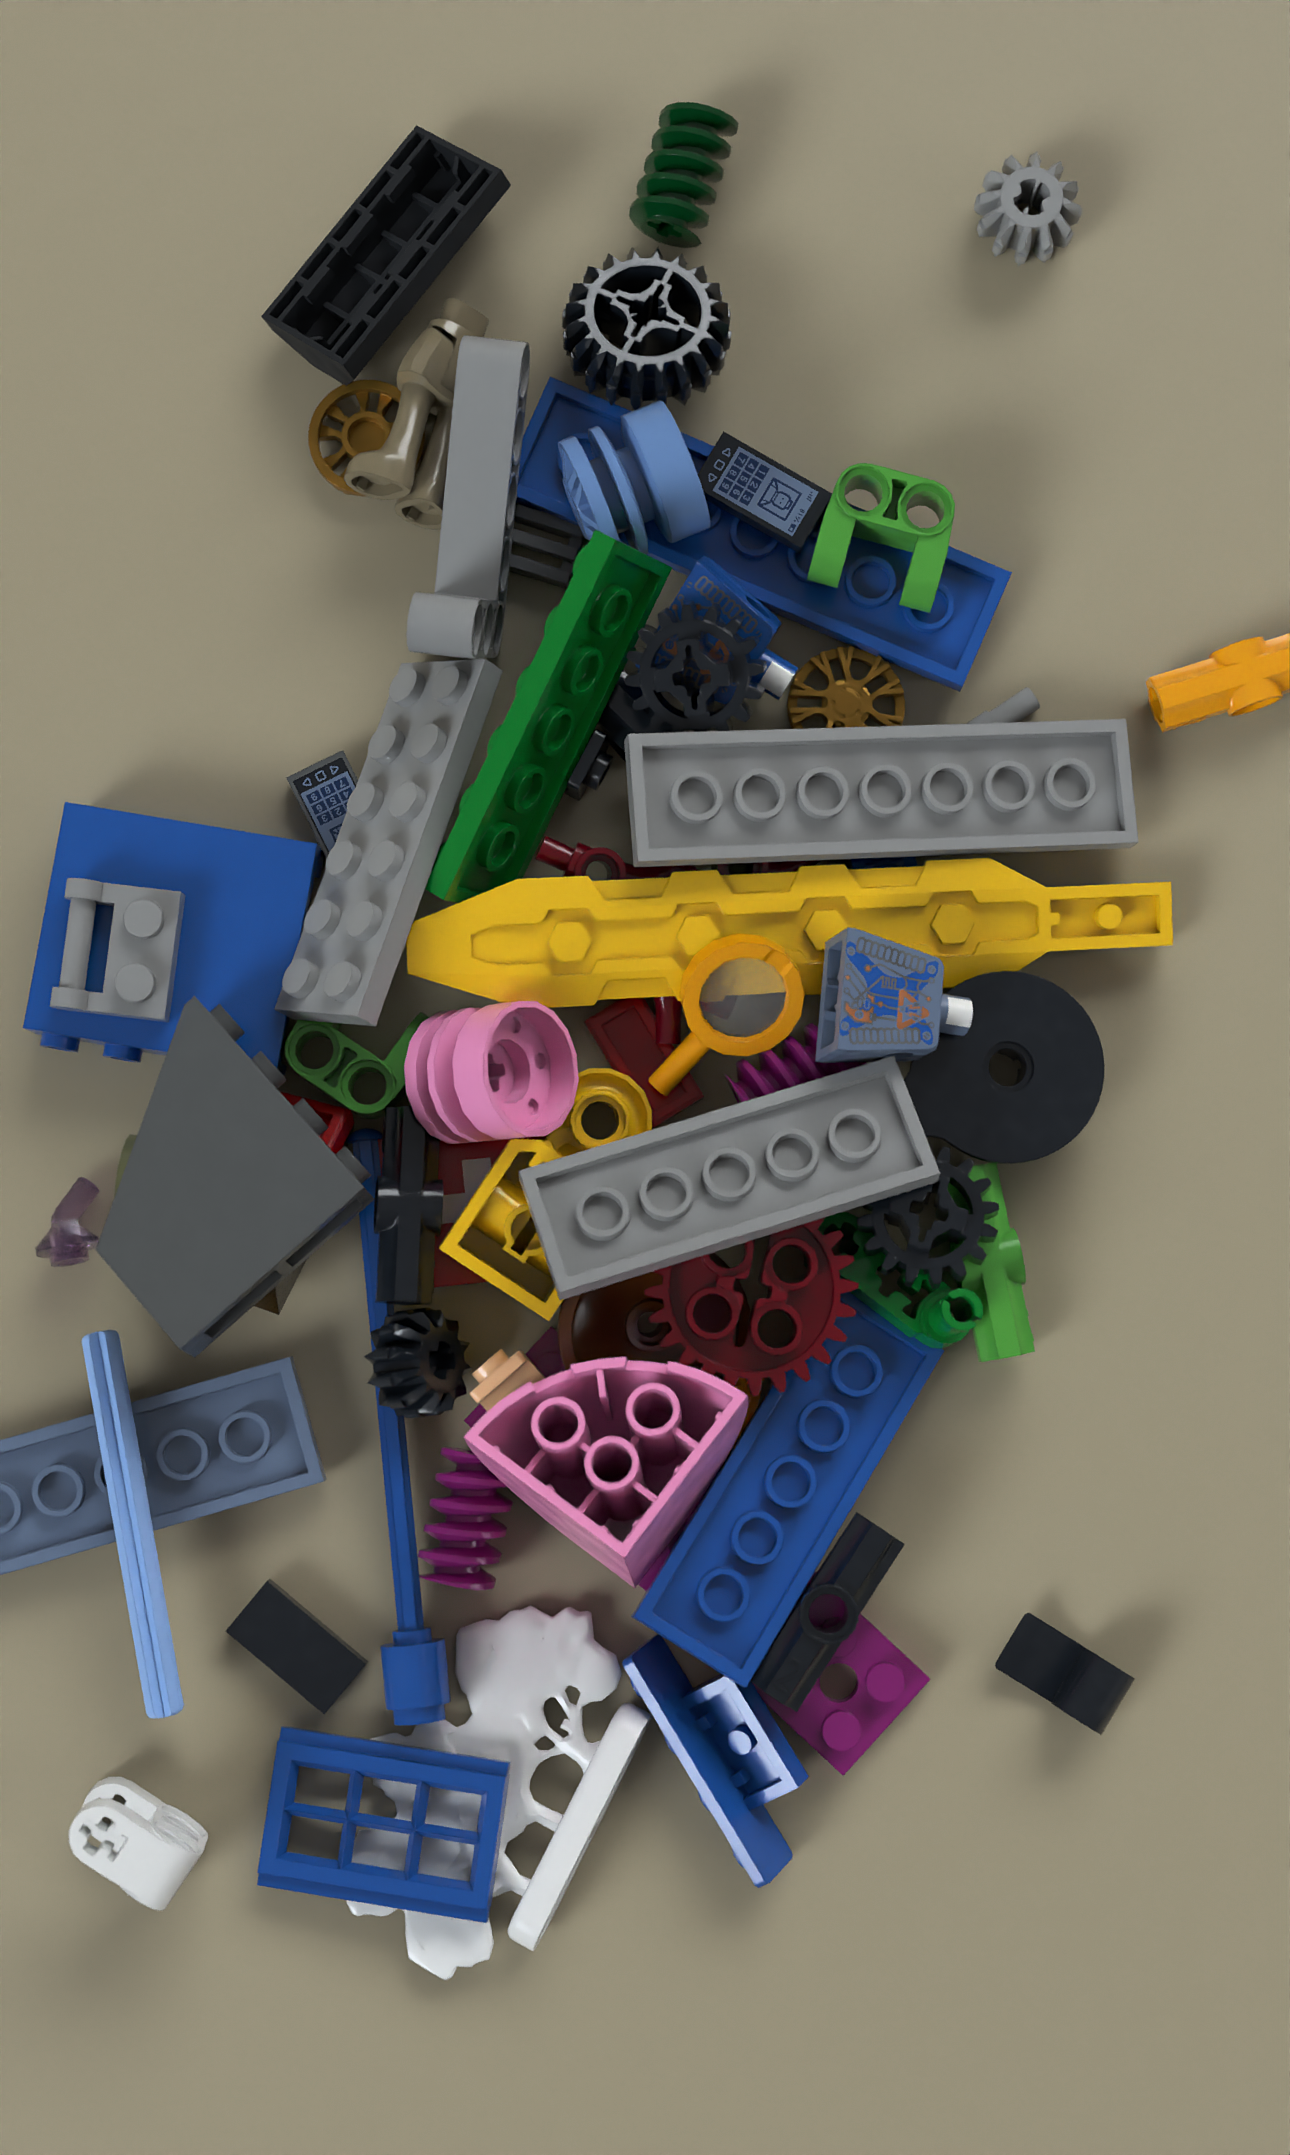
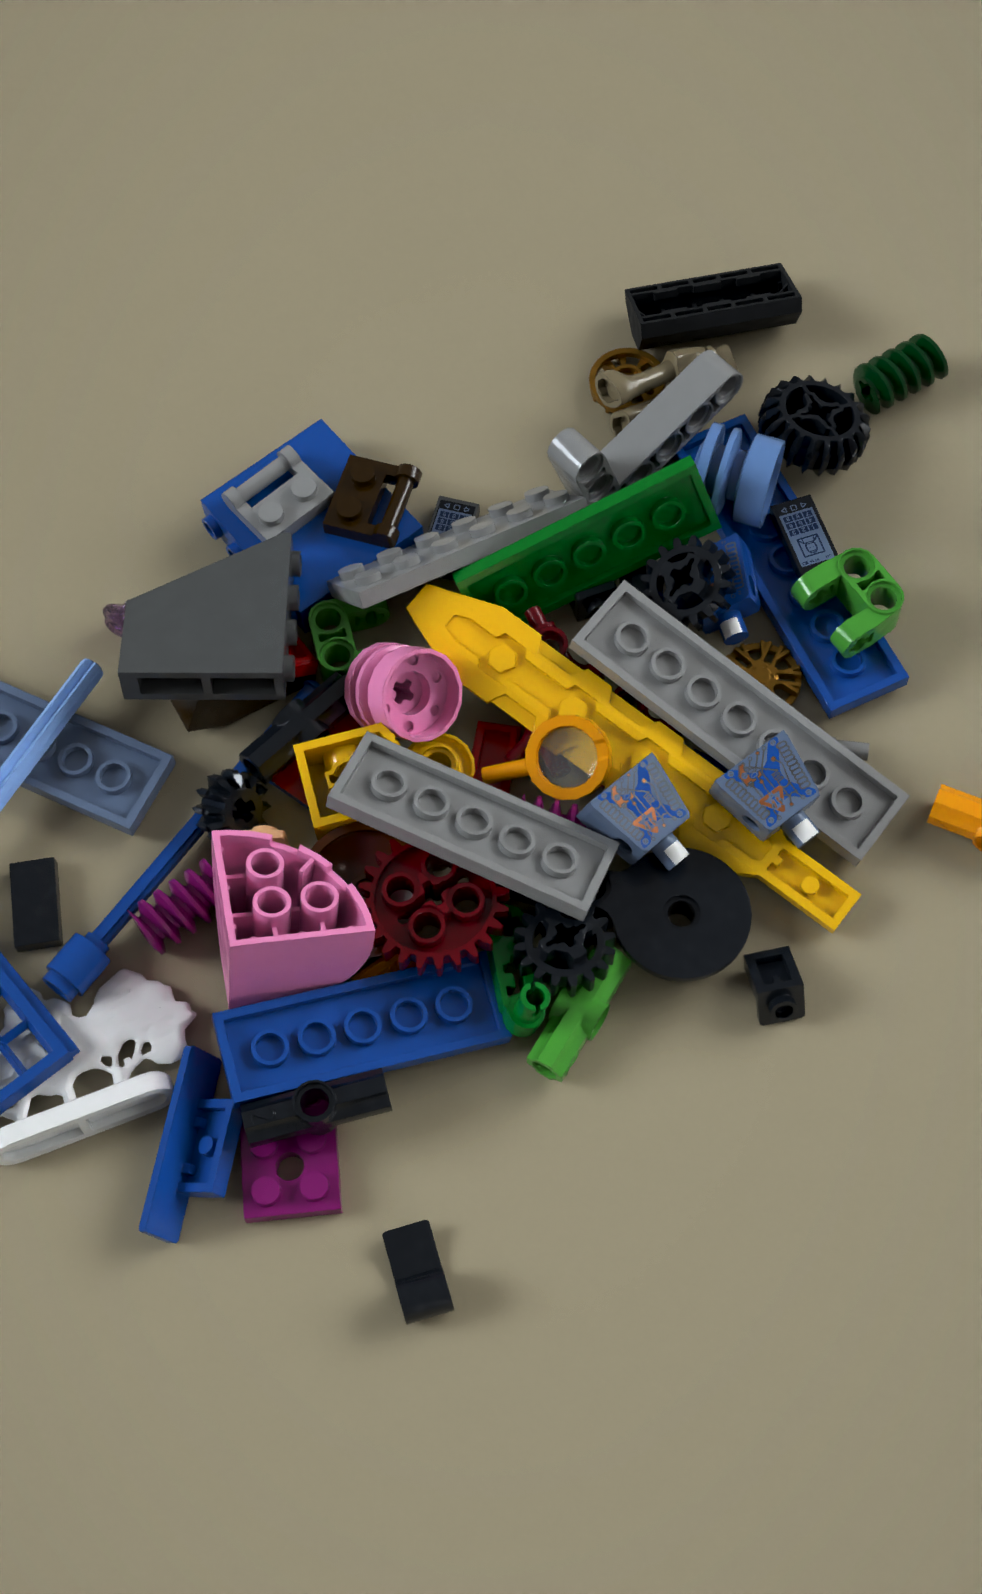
camera: 45 degrees right, 20 degrees down
none -> dark brown plate [322,454,422,548]
none -> torso [709,730,820,849]
none -> black bracket [743,946,805,1026]

